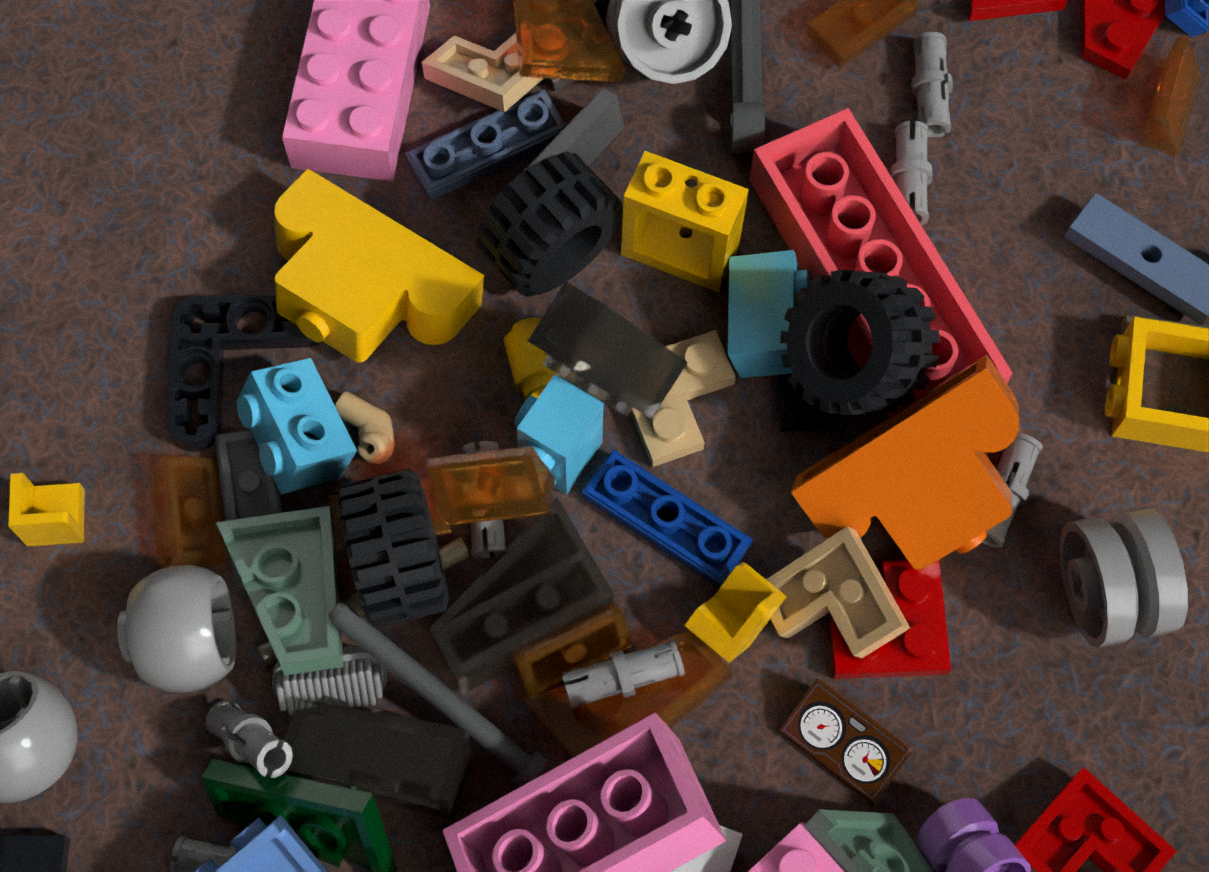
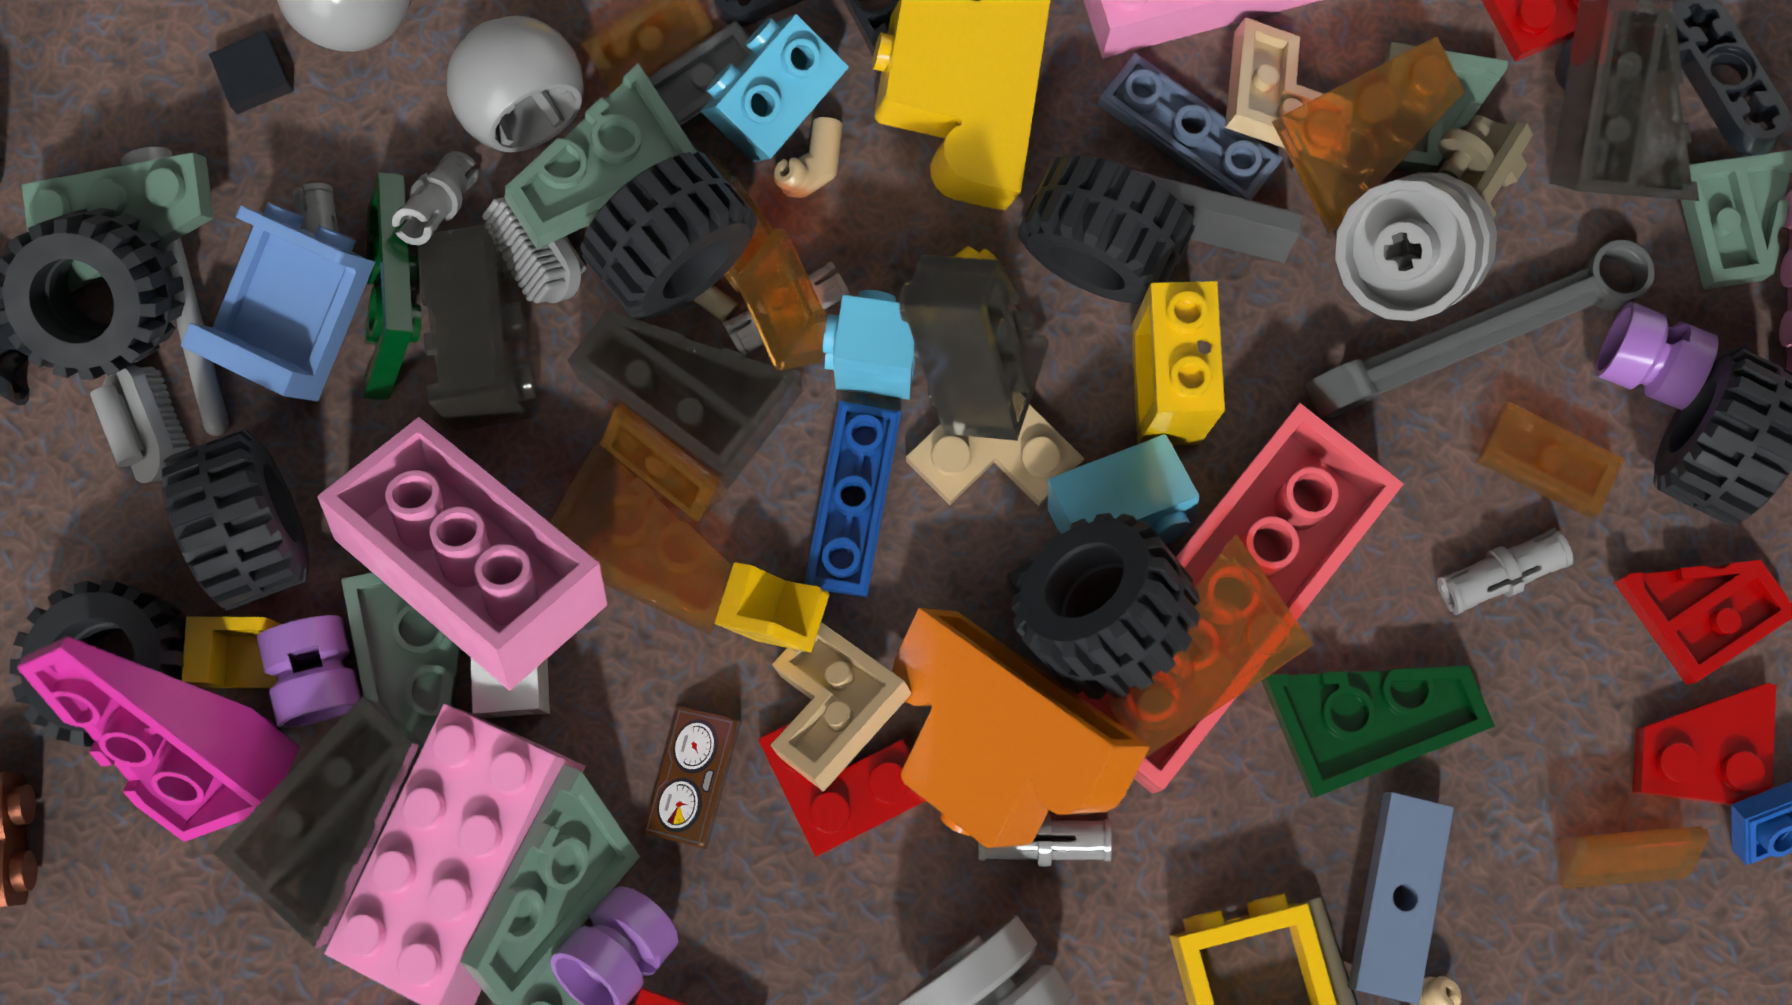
camera: 65 degrees right, 10 degrees up
dark grey bar [328,602,548,788] -> none
light grey pin [561,638,685,709] -> none
light grey pin [891,121,933,226] -> none
none -> clear orange wing [1106,534,1314,757]
none -> dark green wing [1260,666,1495,798]

